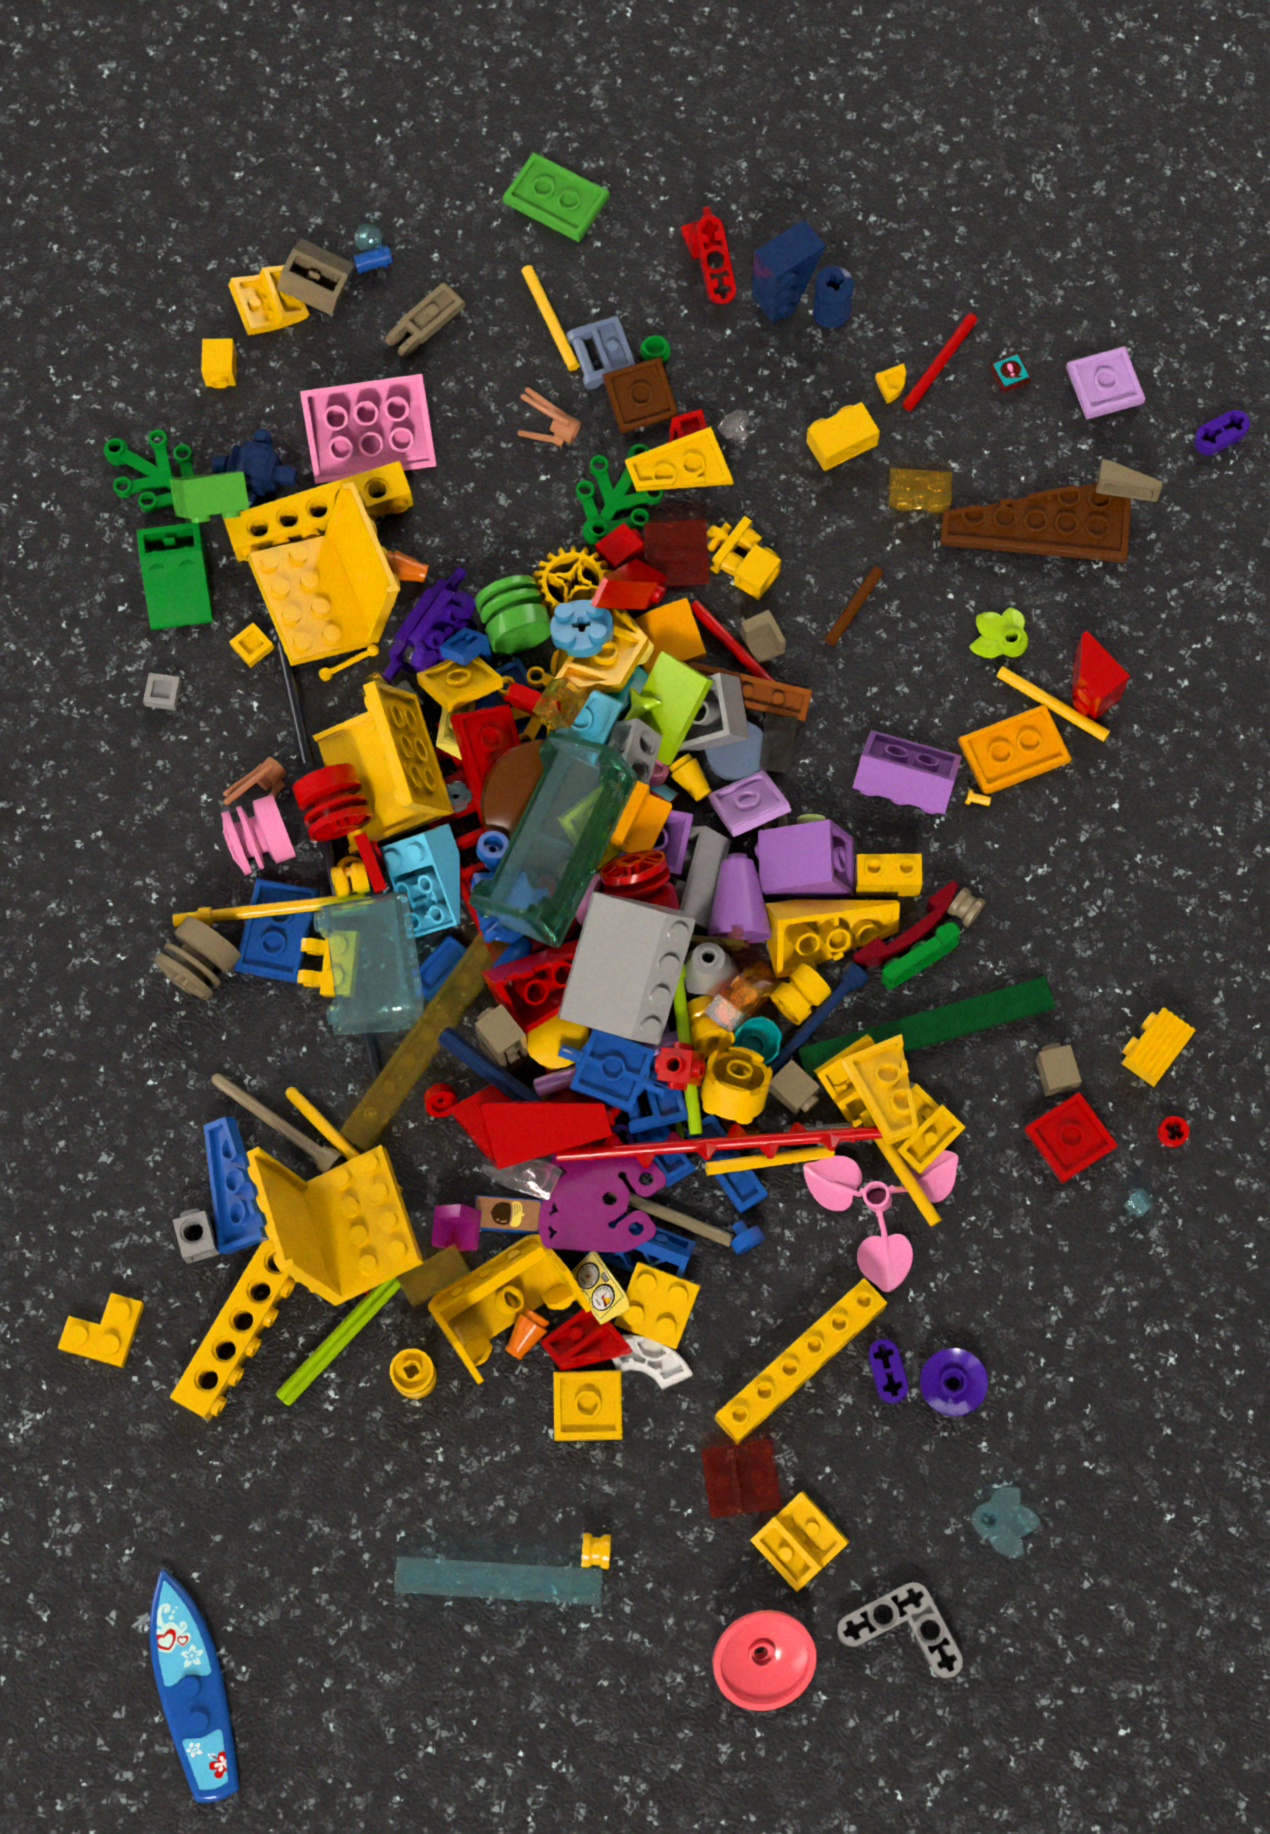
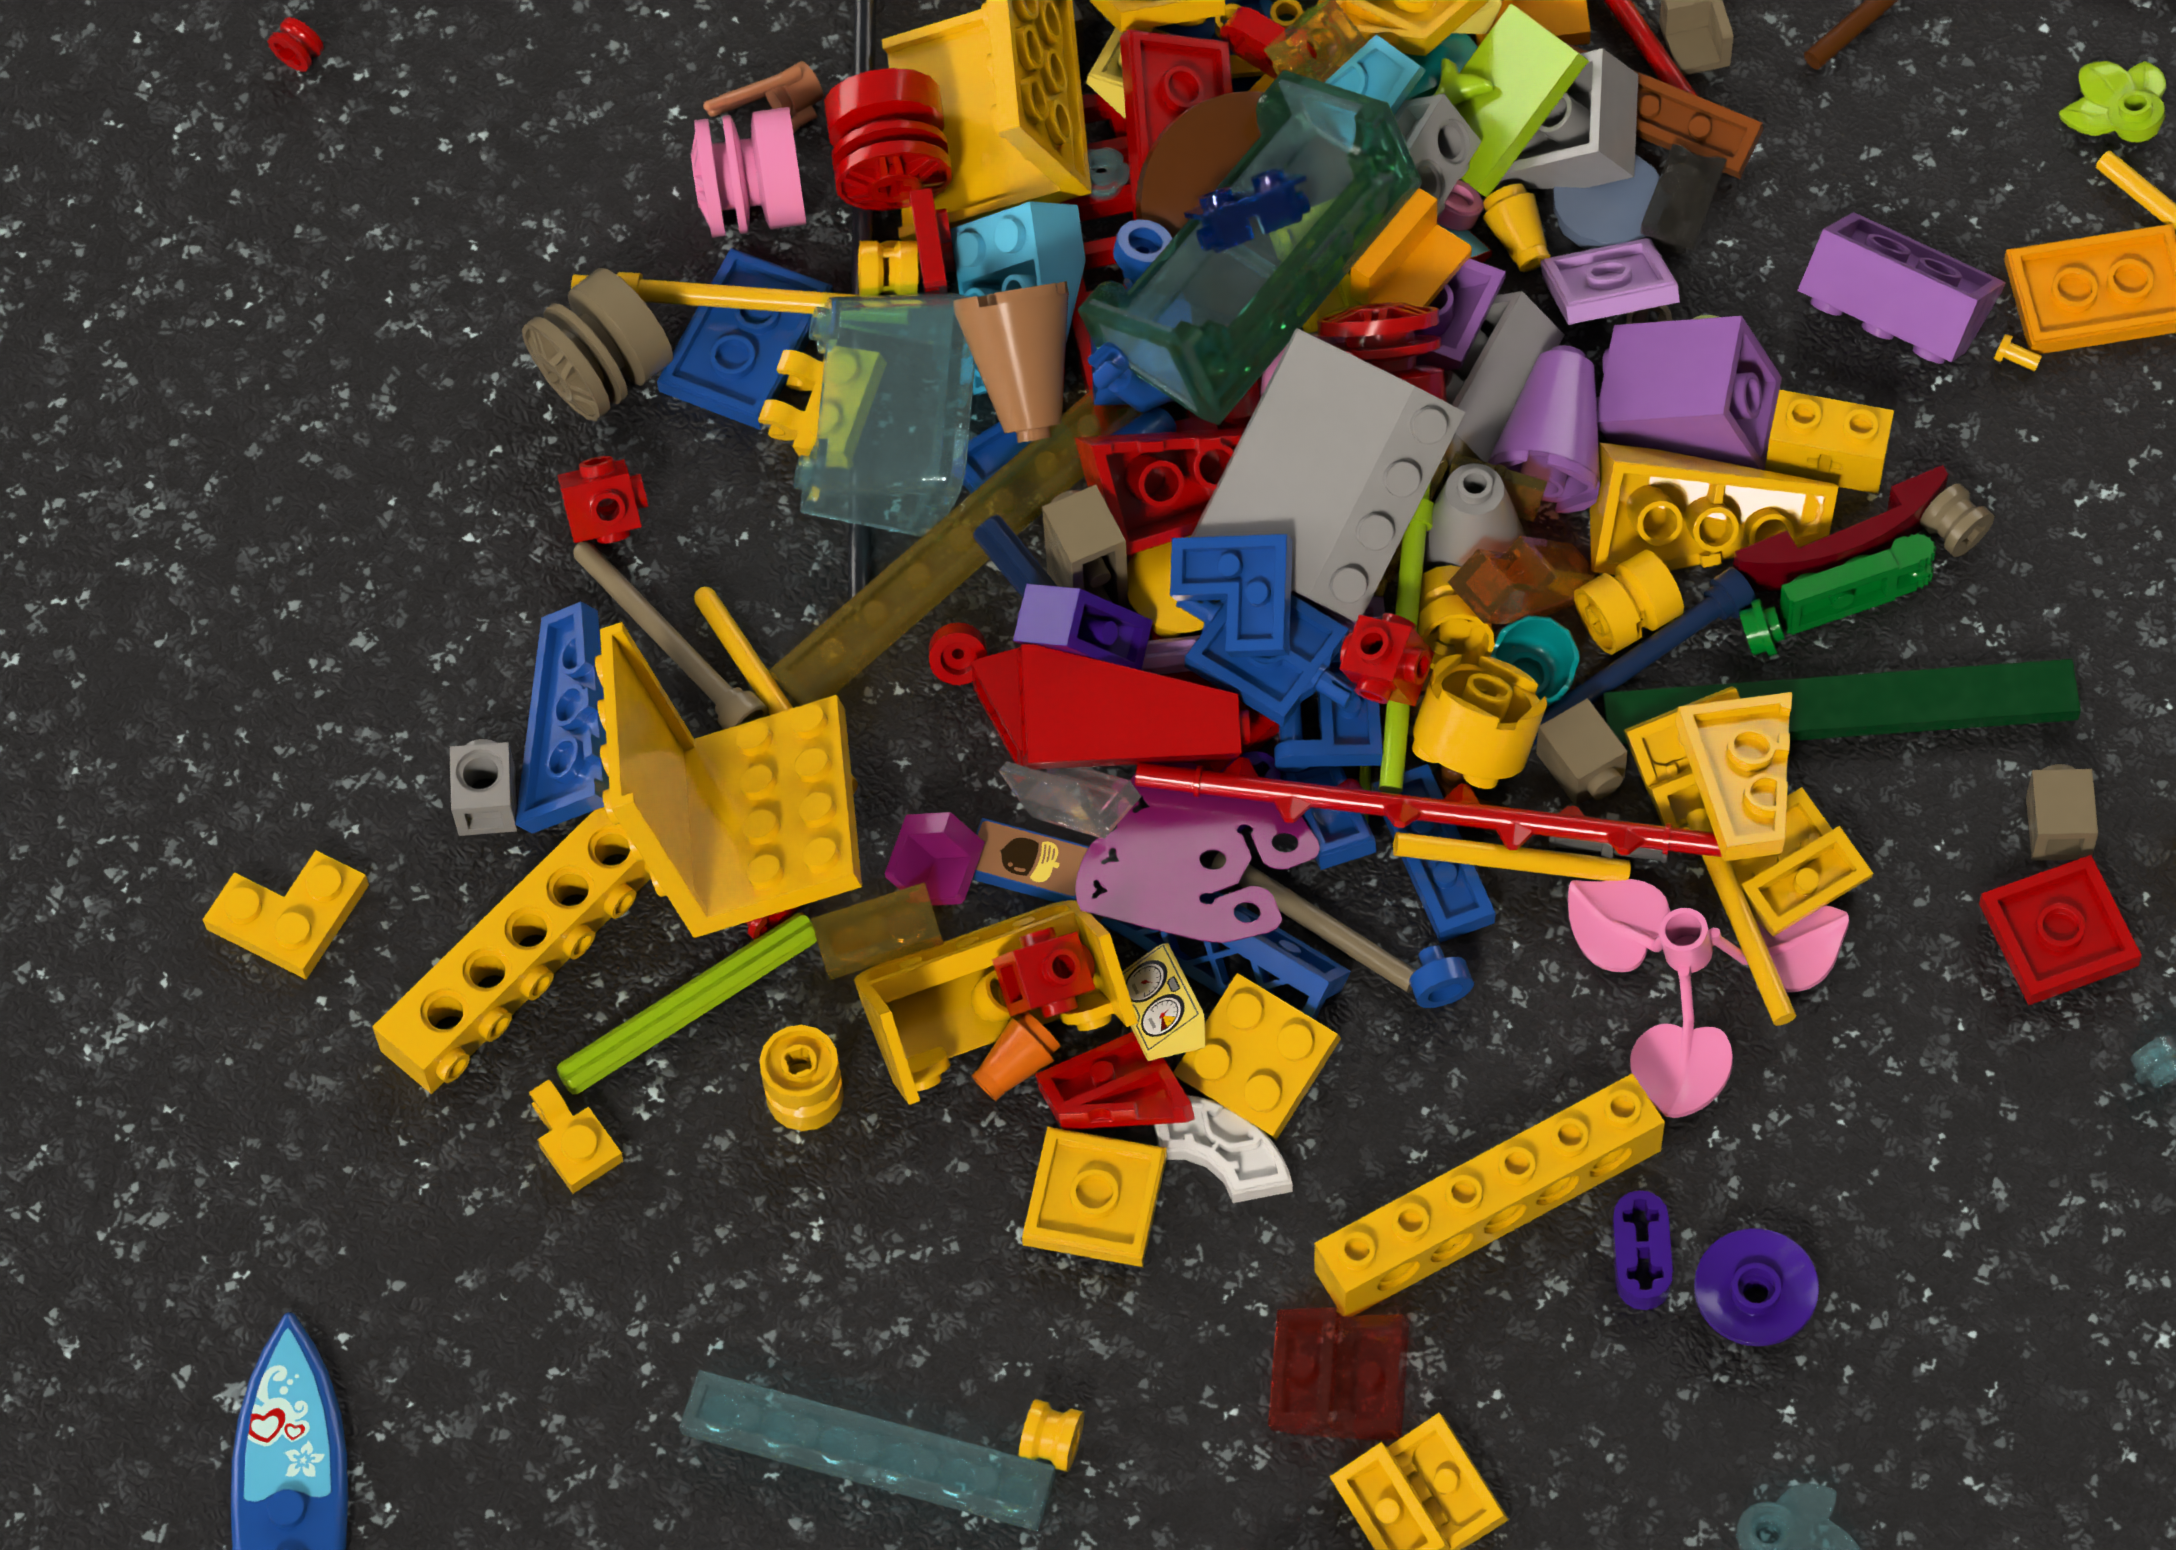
camera: 15 degrees right, 10 degrees down
none -> yellow plate [529,1079,623,1194]
none -> red brick [557,456,648,544]
none -> medium nougat cone [952,281,1069,443]
none -> red brick [992,927,1095,1019]
none -> dark purple slope [1013,584,1153,670]
none -> blue plate [1170,534,1293,657]
none -> clear blue hinge [1184,167,1310,253]
none -> green plate [1739,599,1785,657]

